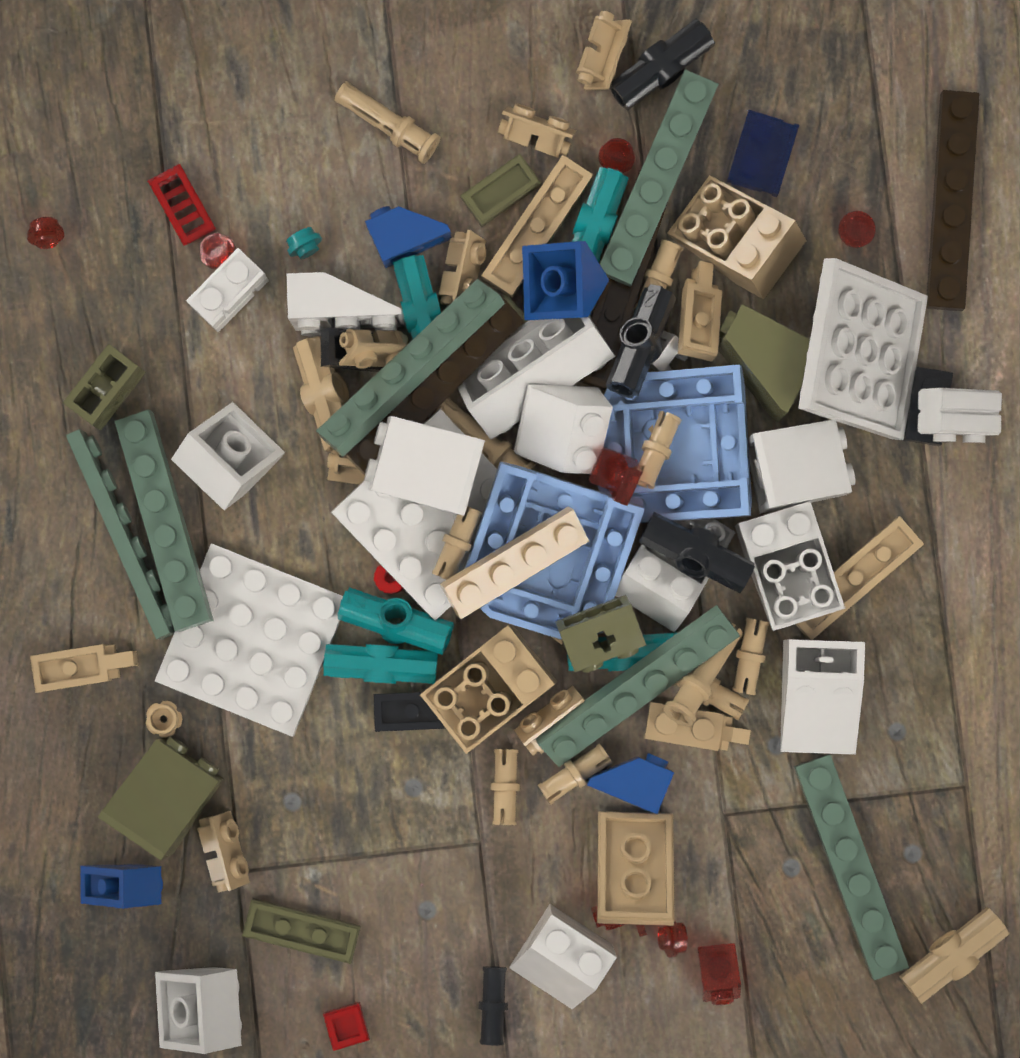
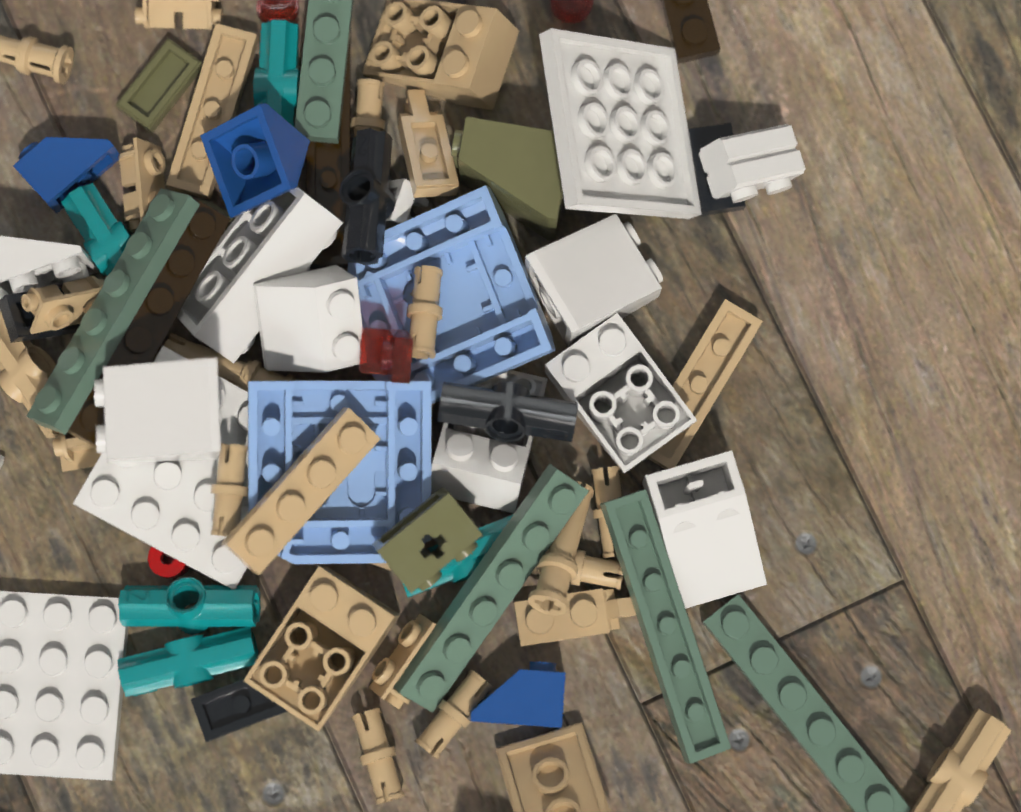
camera: 20 degrees left, 5 degrees down
none -> sand green plate [600,489,731,764]

